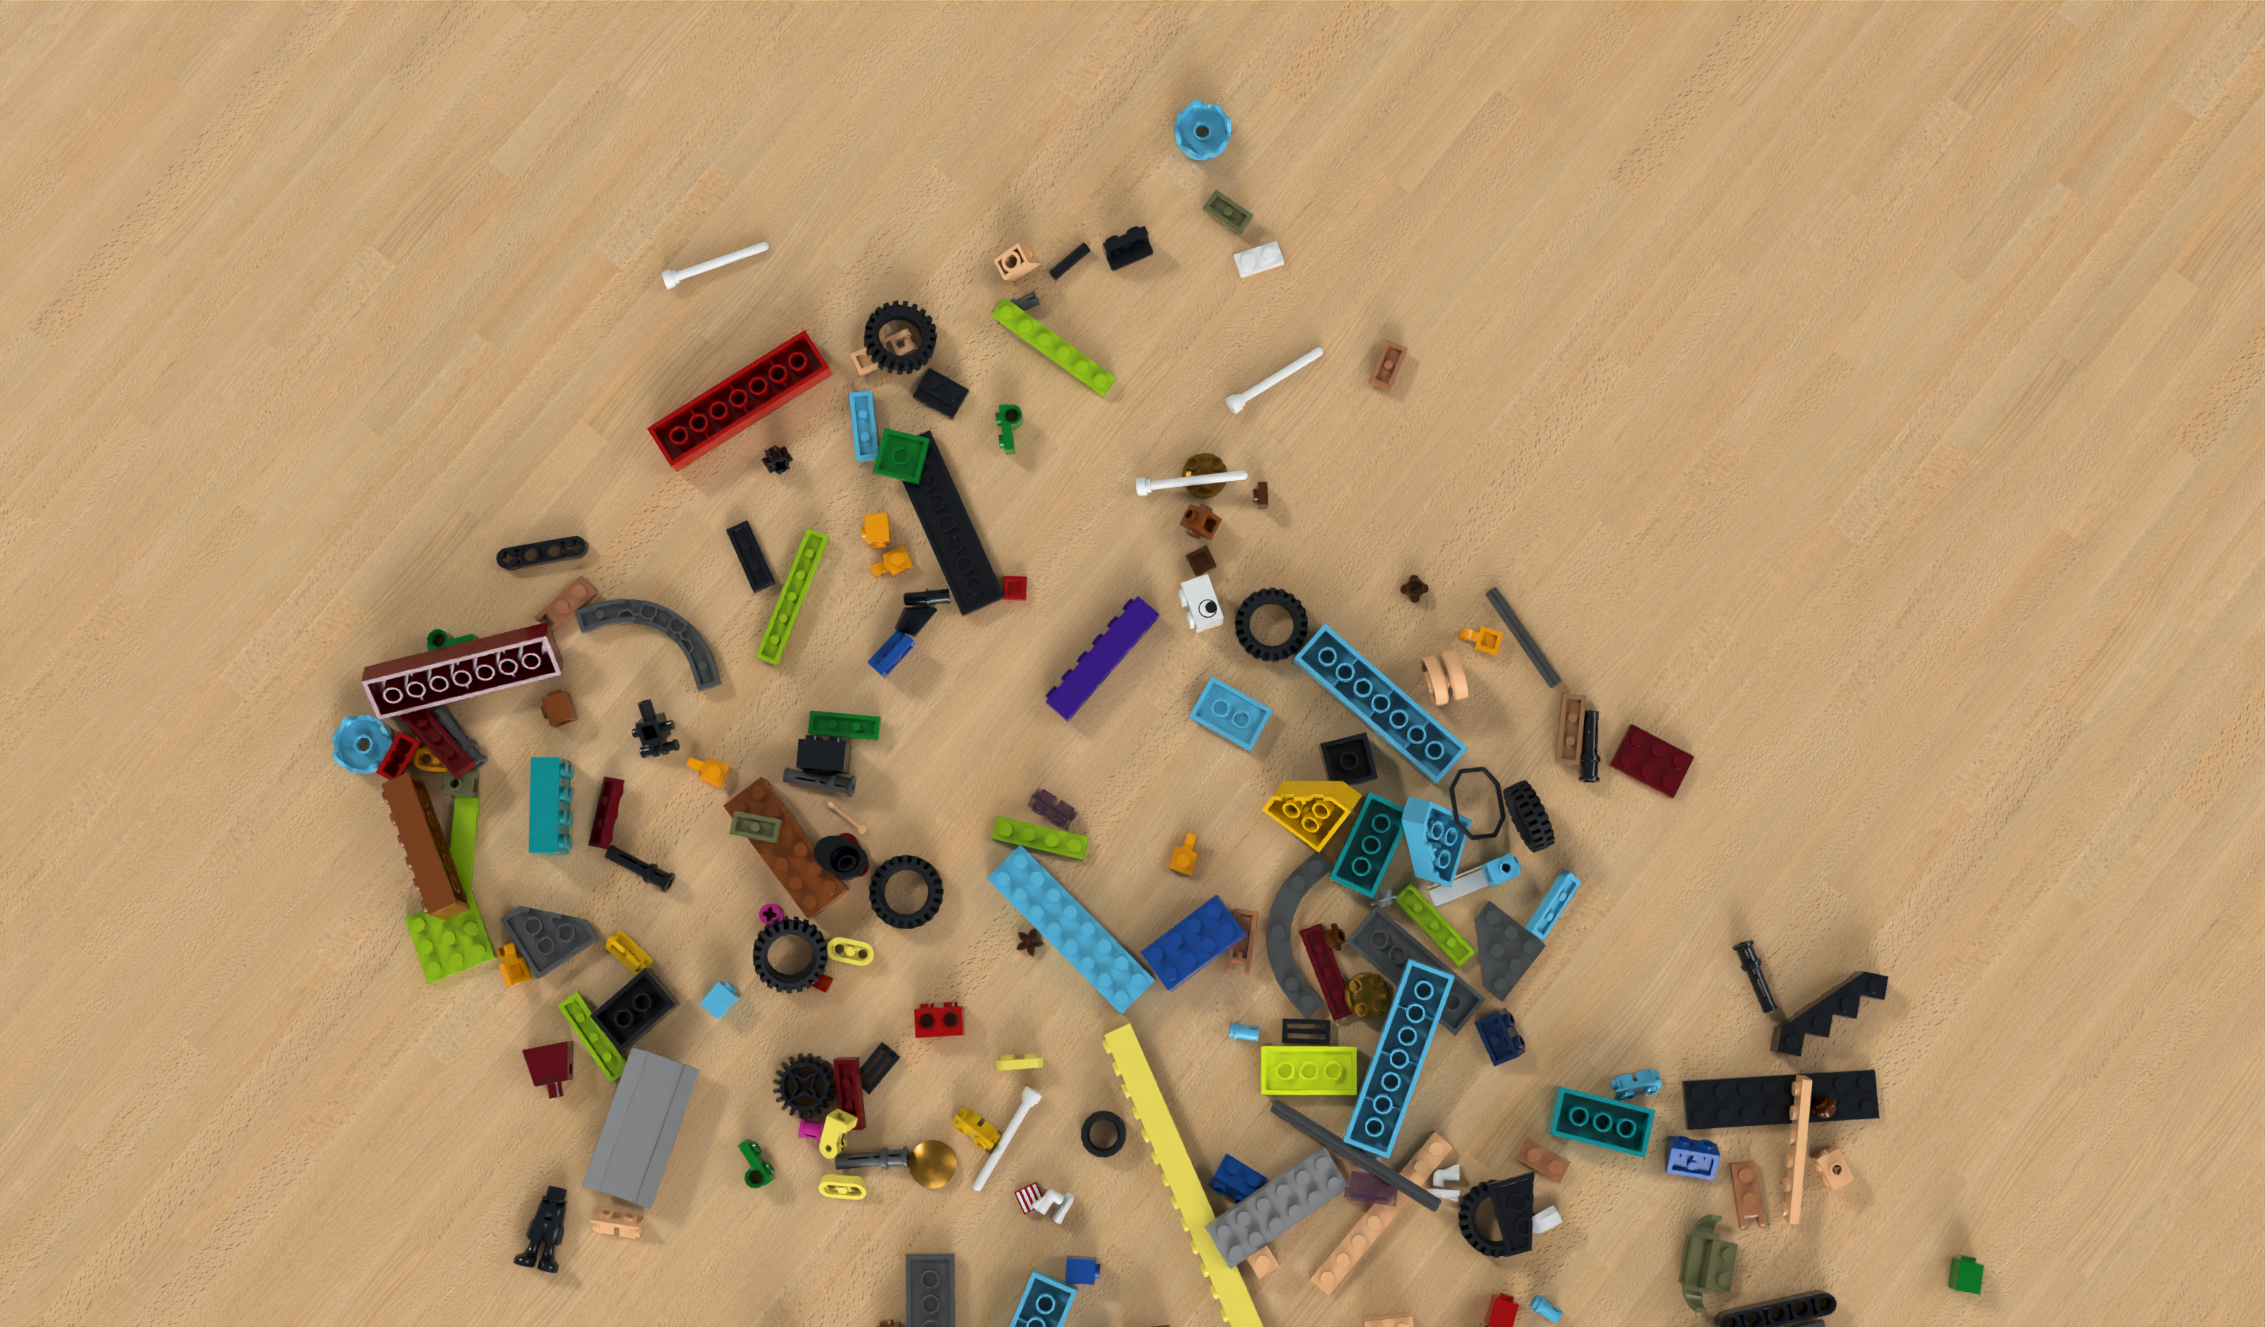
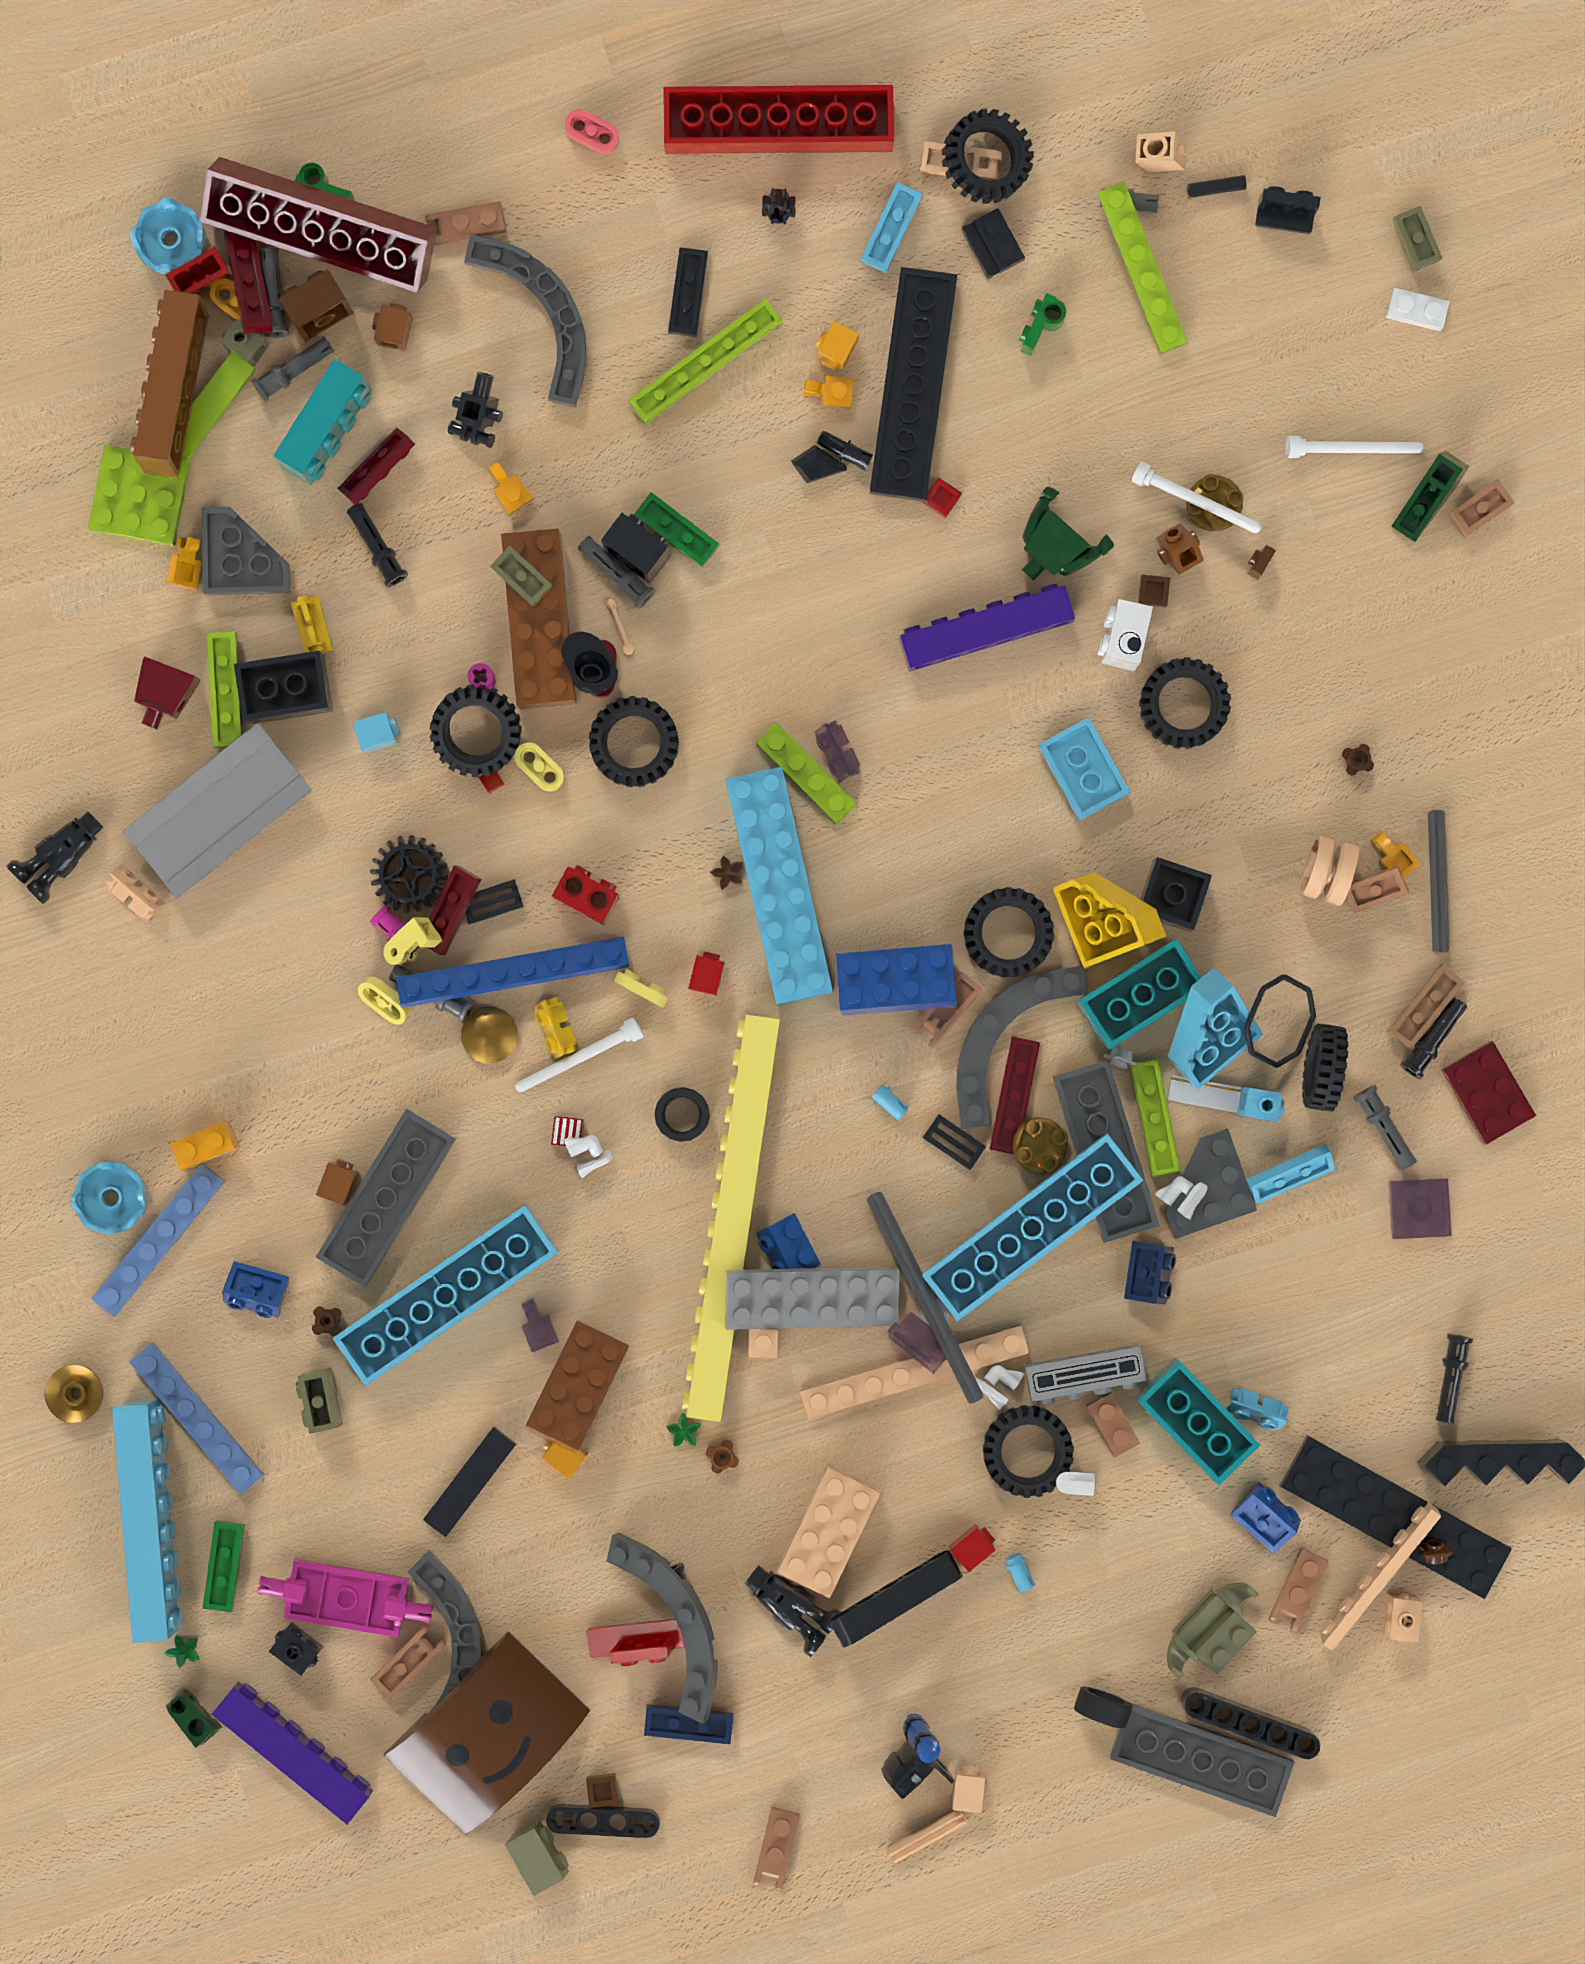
camera: 30 degrees right, 5 degrees up
black beam [496,536,589,570] -> none
green plate [738,1138,776,1189] -> none
blue bracket [868,631,916,678] -> none
green plate [873,428,930,485] -> none
blue brick [1065,1255,1101,1285] -> none
light orange plate [1169,832,1198,875] -> none
medium azure plate [1174,100,1231,161] -> none
neon yellow plate [1261,1046,1357,1095] -> none
medium azure brick [1293,624,1468,785] -> none
reddish brown plate [1324,923,1345,951] -> none
black wing [1487,1171,1535,1257] -> none
green brick [1948,1255,1984,1295] -> none
none -> dark grey pin [251,336,334,402]
none -> reddish brown brick [279,269,354,342]
none -> blue plate [396,937,629,1008]
none -> coral plate [565,109,619,154]
none -> red brick [688,951,725,996]
none -> black tyre [964,887,1054,978]
none -> dark green torso [1022,486,1114,581]
none -> light grey brick [1024,1344,1147,1405]
none -> white piece [1155,1176,1207,1220]
none -> nougat plate [1347,865,1410,913]
none -> dark grey pin [1353,1085,1417,1170]
none -> clear purple plate [1388,1178,1452,1239]
none -> dark green slope [1391,451,1470,542]

